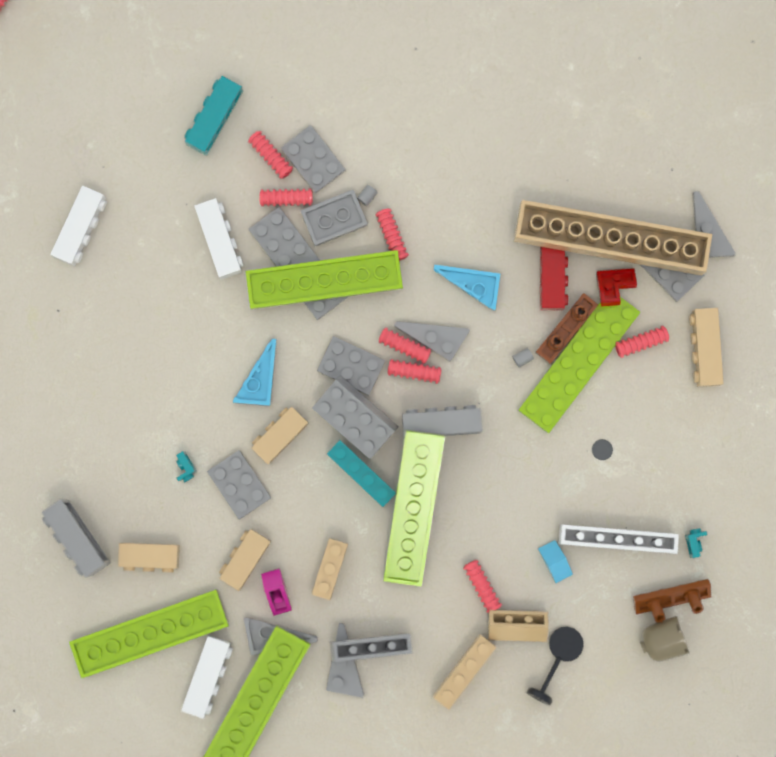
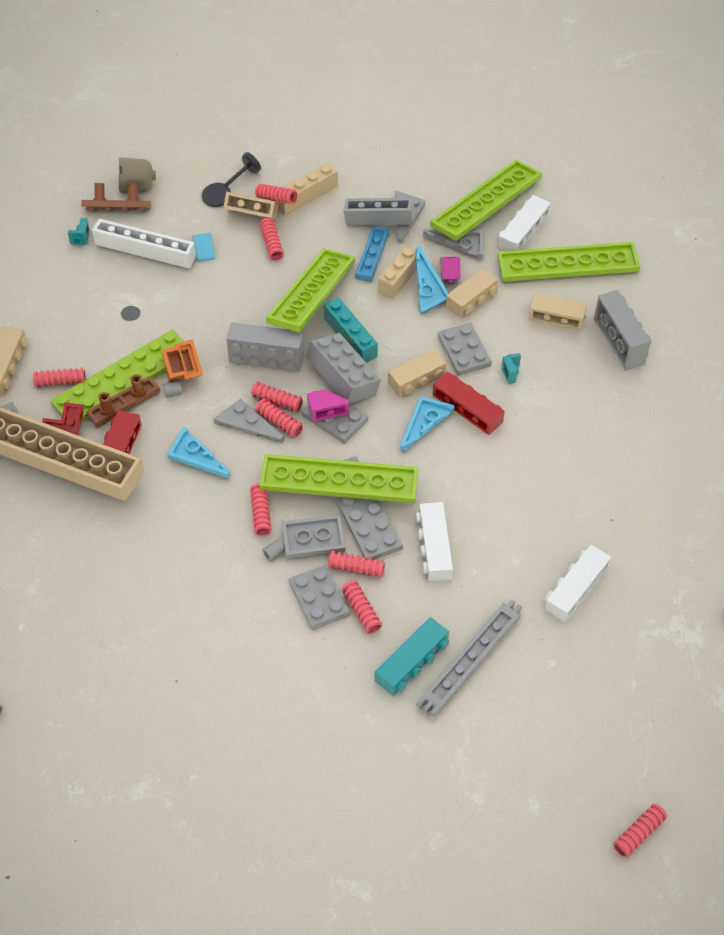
camera: 165 degrees left, 30 degrees down
none -> orange plate [161,339,203,383]
none -> coral piece [255,184,298,205]
none -> dark pink slope [307,390,349,422]
none -> dark azure tile [355,226,389,282]
none -> medium azure wing [415,246,449,314]
none -> light grey hinge [416,600,522,718]
none -> red brick [432,371,505,435]

